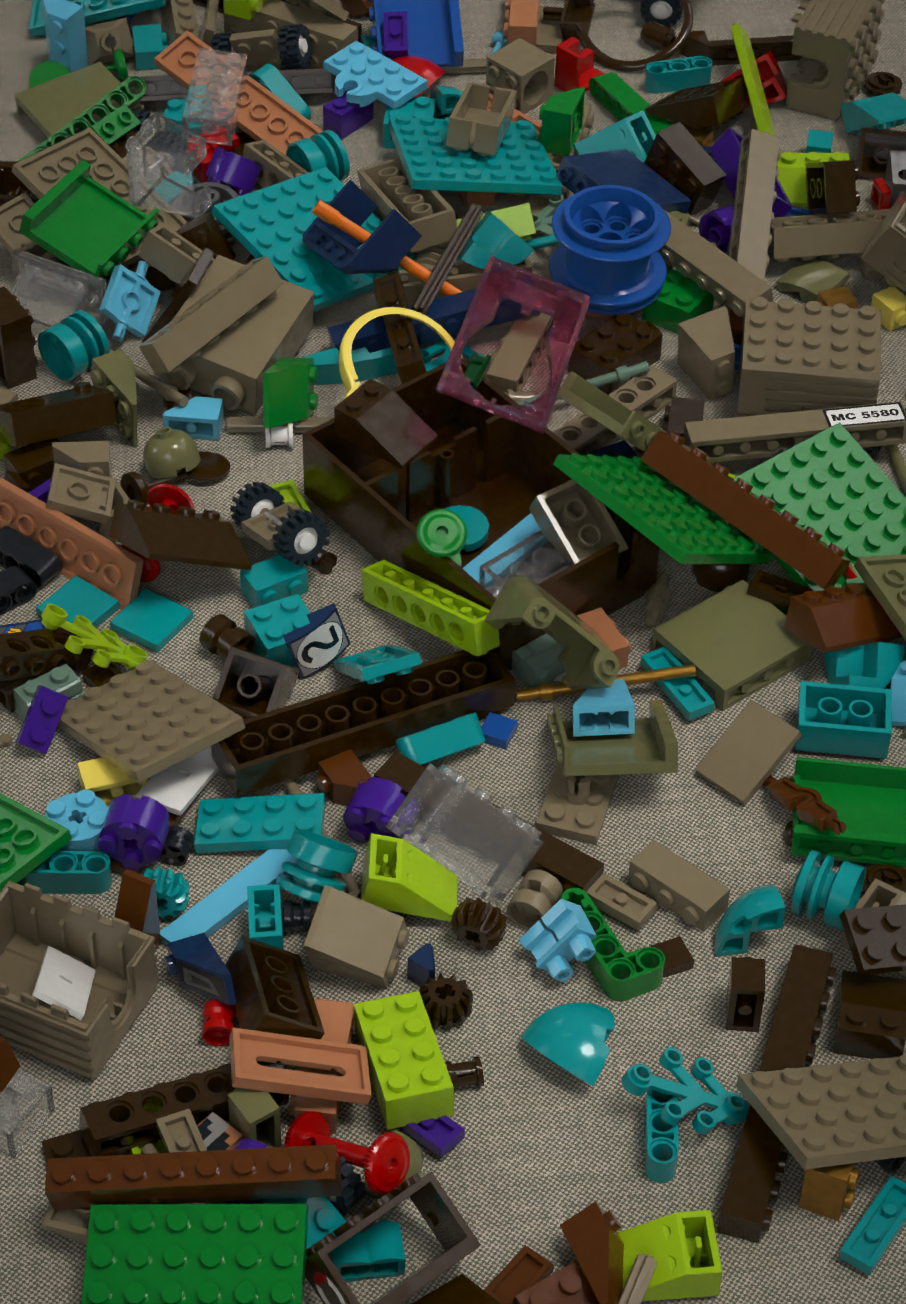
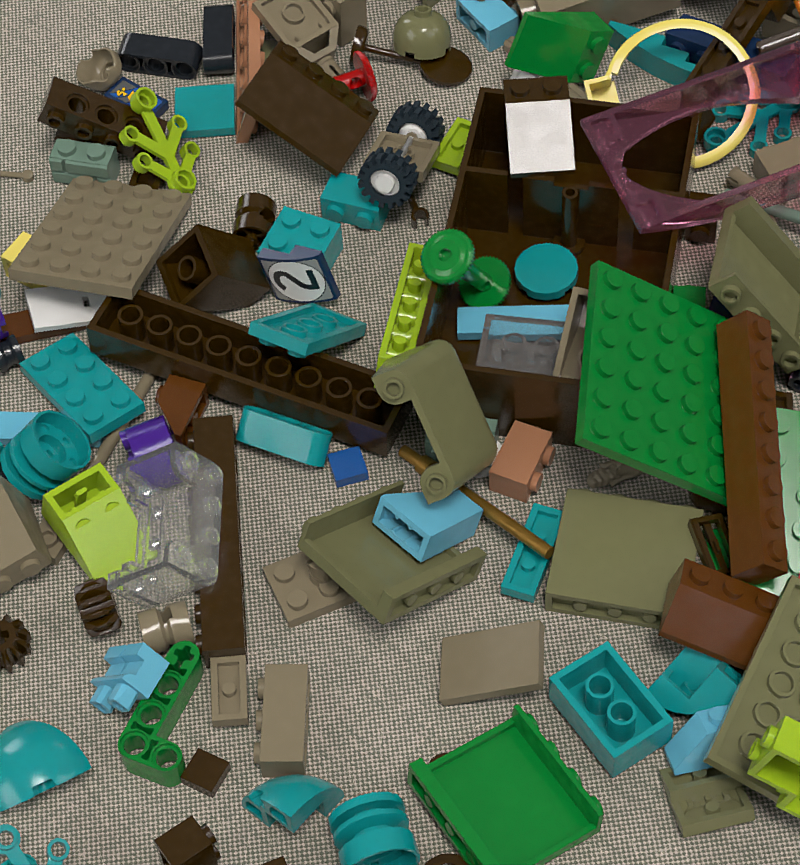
camera: 55 degrees right, 10 degrees up
dark purple plate [15,685,69,754] -> none
teal tile [110,588,193,653] -> none
dark blue slope [407,943,435,986] -> none
dark green bar [458,352,492,396] -> none
reddish brown piece [762,774,846,835] -> none

